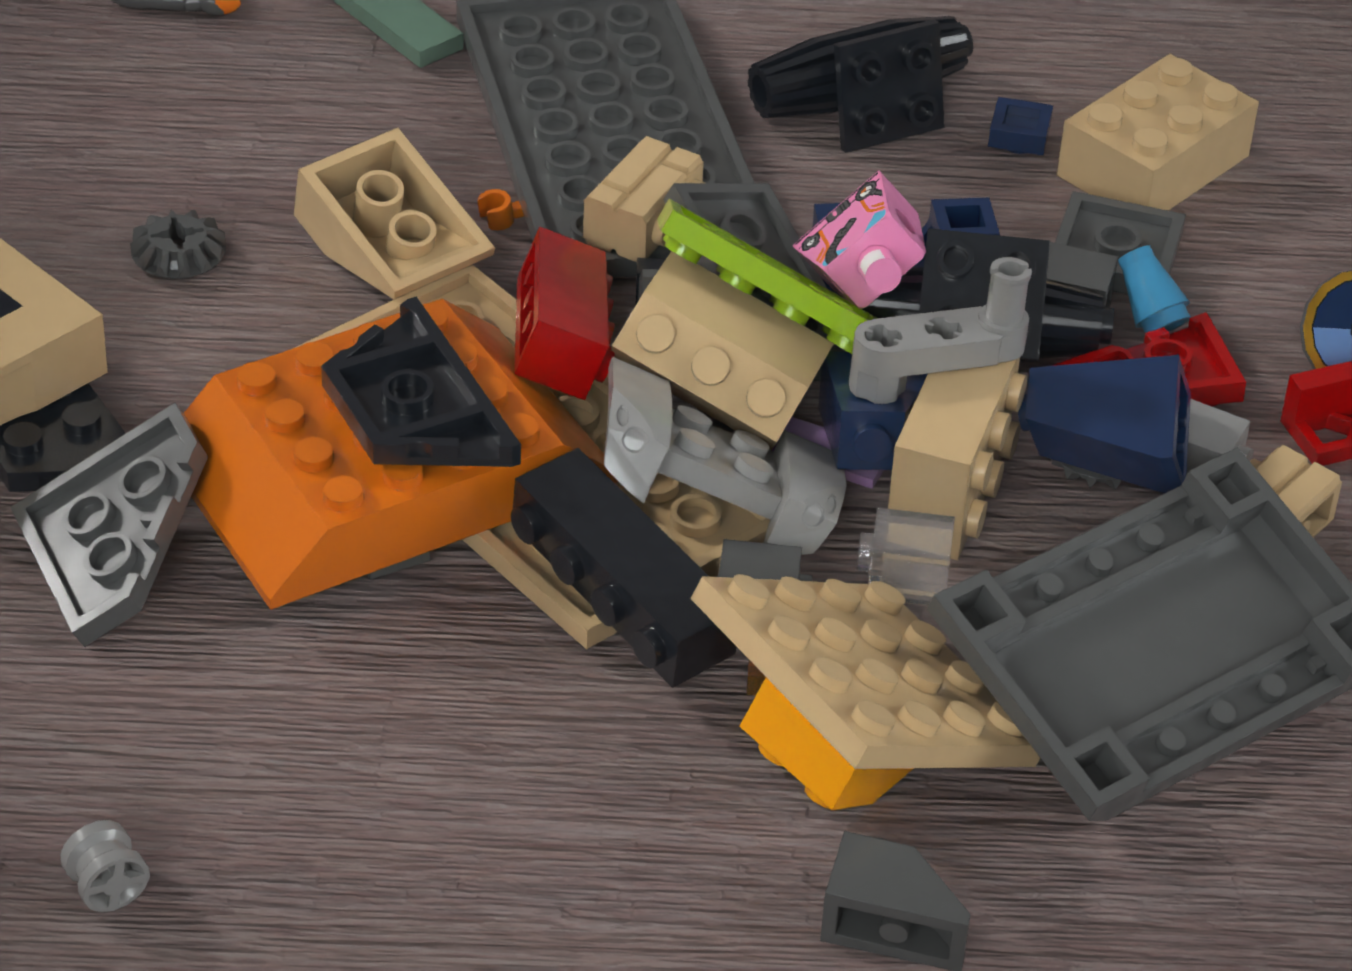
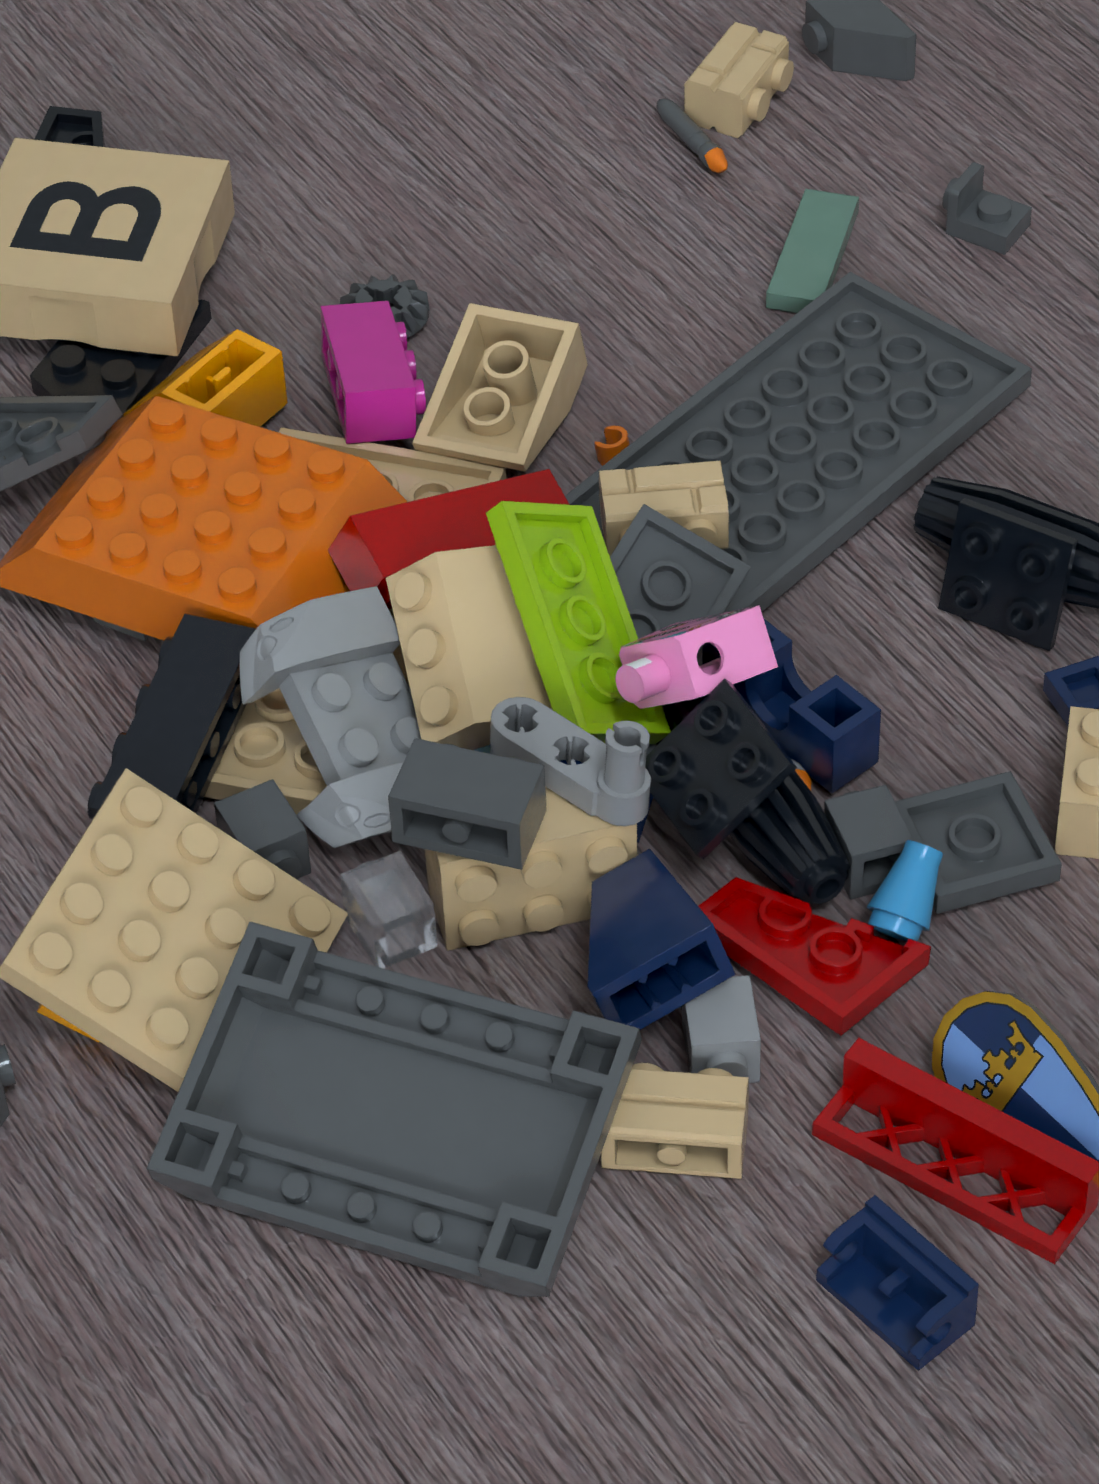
camera: 60 degrees right, 5 degrees up
black wing [321,296,521,467] -> none
none -> light orange slope [124,329,288,427]
none -> dark pink brick [320,301,426,444]
none -> dark grey brick [388,738,547,870]

